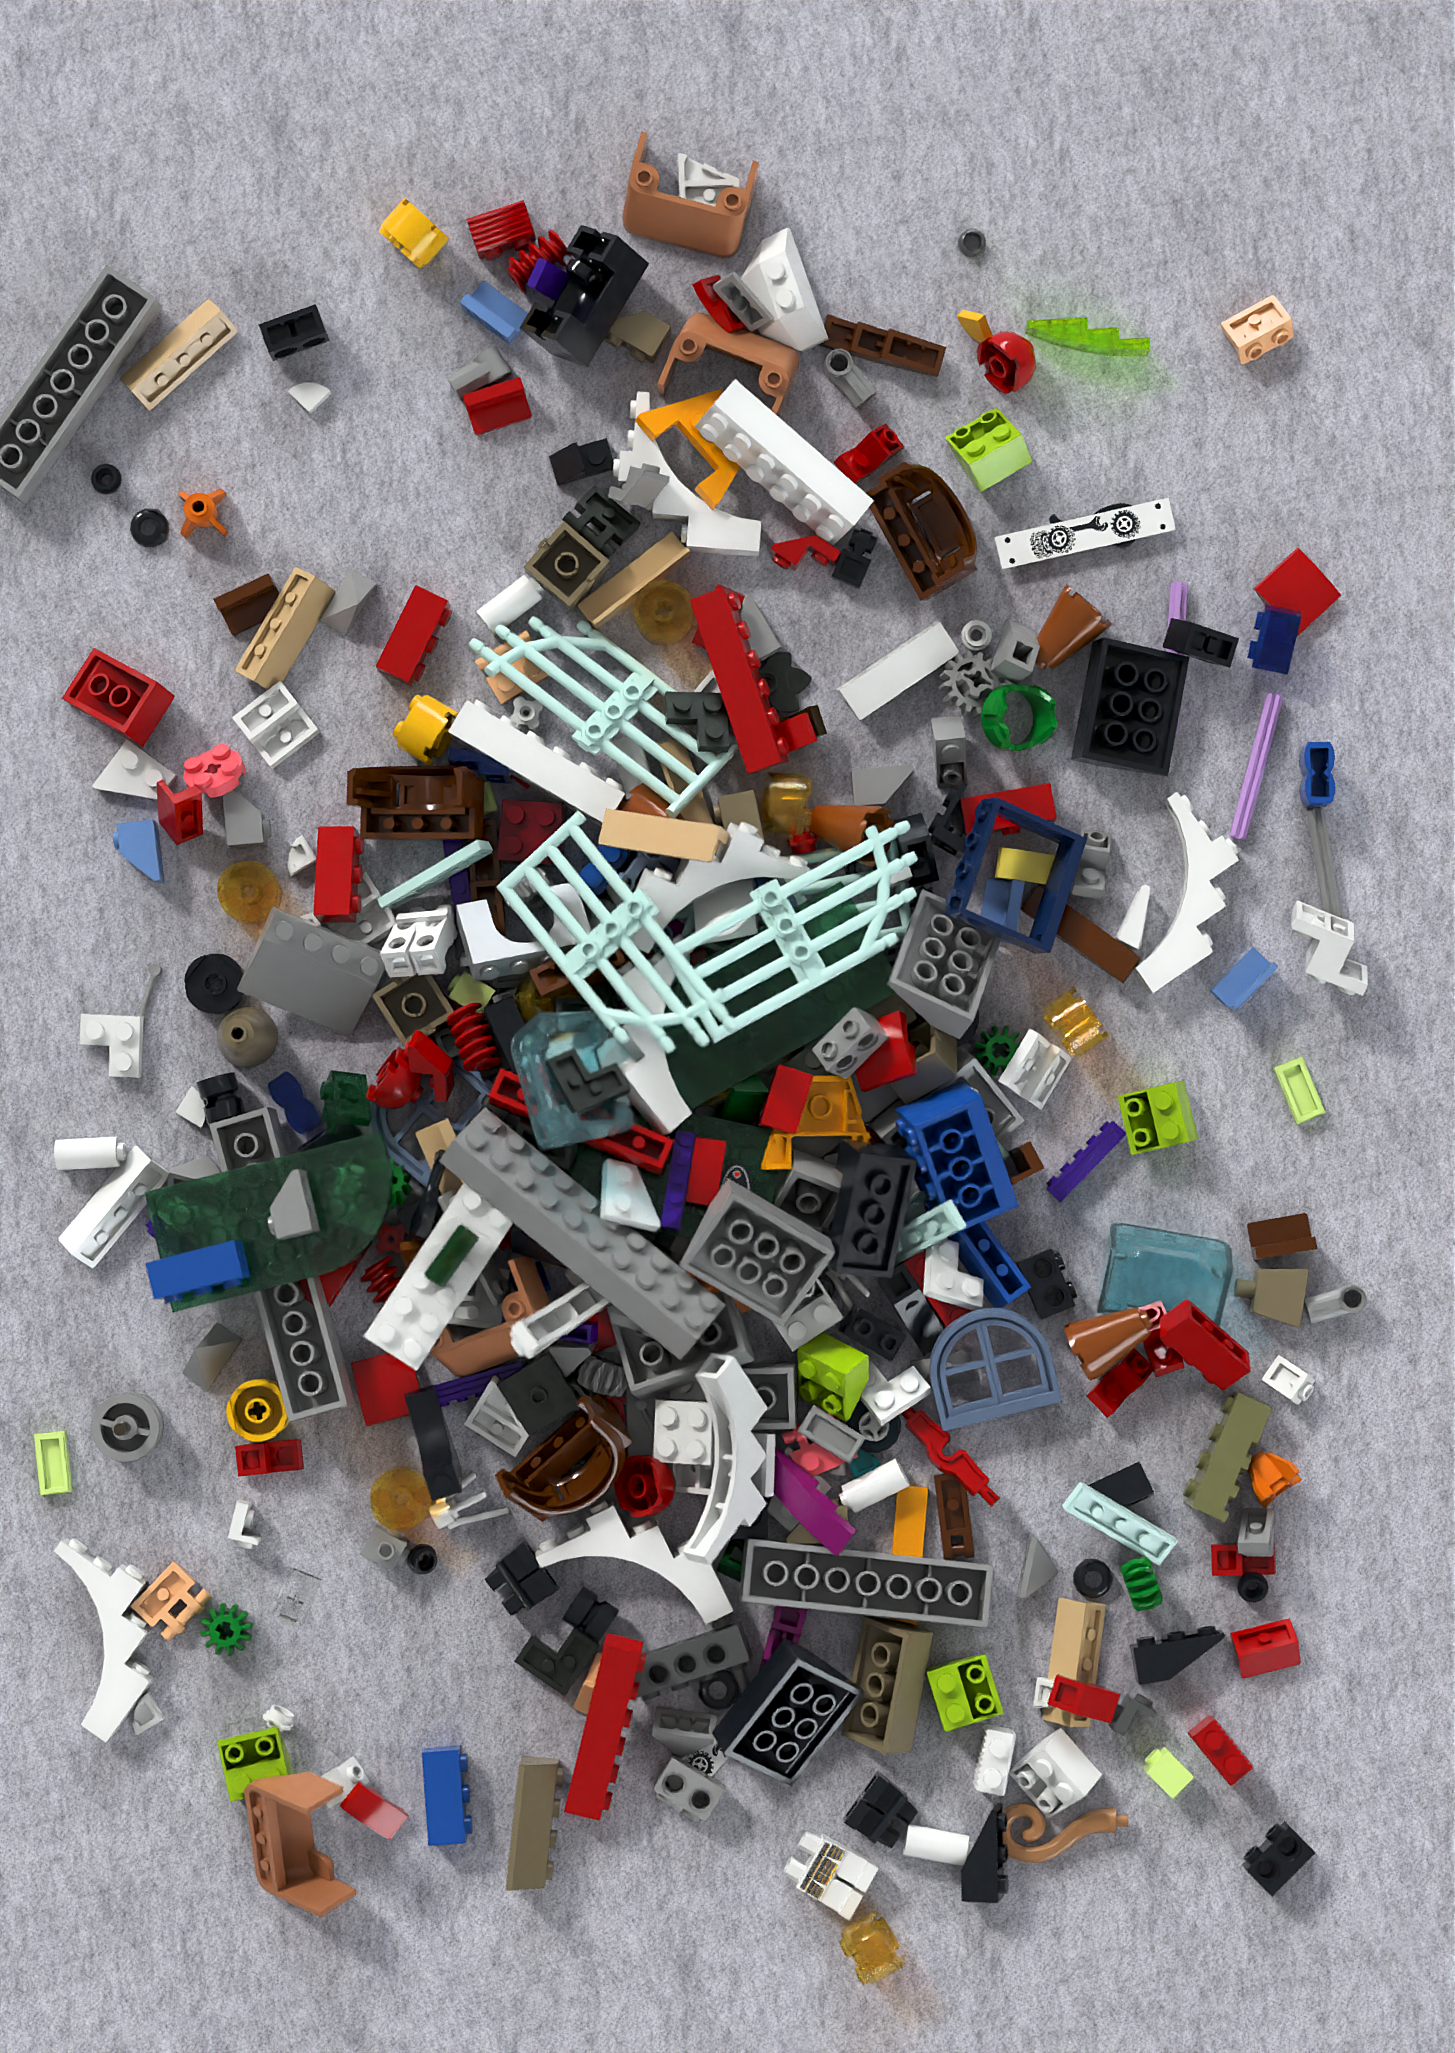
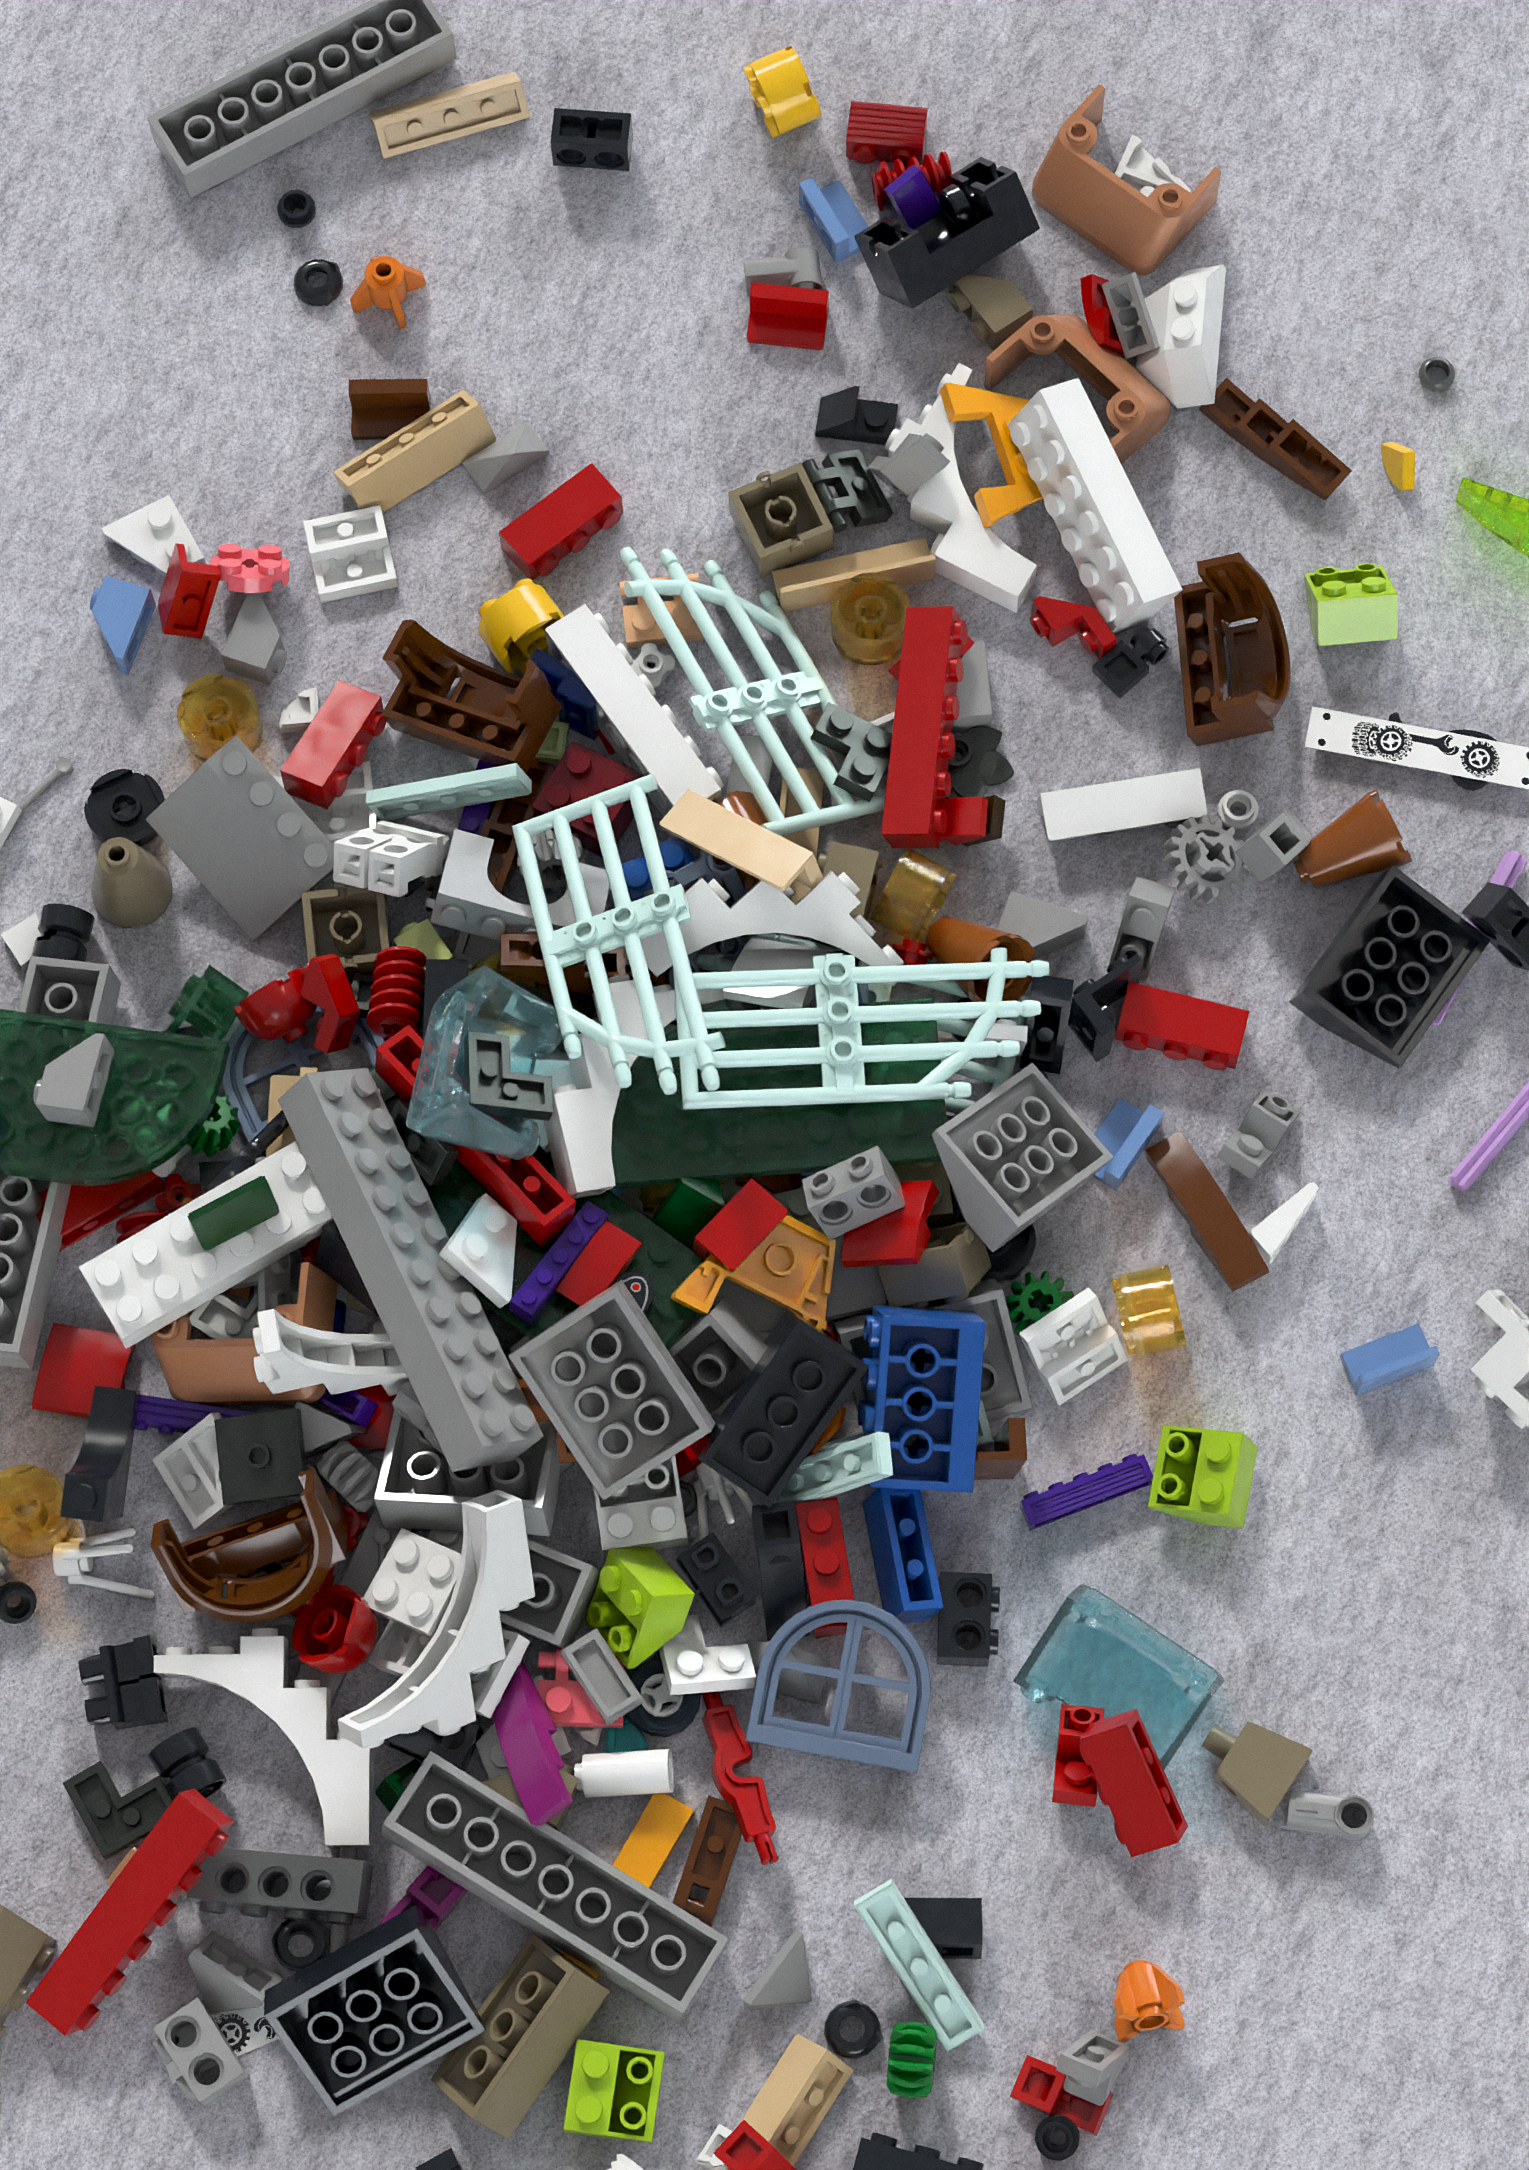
camera: 25 degrees right, 15 degrees down
red slope [61,648,175,747] -> none
clear blue brick [268,1071,323,1135] -> none
white tile [288,382,331,414] -> none
white brick [476,575,543,636] -> none
light grey piece [823,349,876,409] -> none
red slope [833,424,905,484] -> none
white plate [923,1239,984,1311] -> none
dark blue window [944,797,1087,954] -> none
red cylinder [977,331,1036,394] -> none
green piece [981,684,1058,751] -> none
light yellow slope [995,847,1055,886] -> none
dark orange cone [1064,1307,1154,1381] -> none
red slope [1086,1348,1153,1418] -> none
white arch [1133,792,1239,995] -> none
olive wedge [1183,1391,1272,1523] -> none
reddish brown panel [1247,1213,1318,1260] -> none
white bracket [1261,1355,1315,1405] -> none
yellowish green tile [1273,1057,1326,1124] -> none

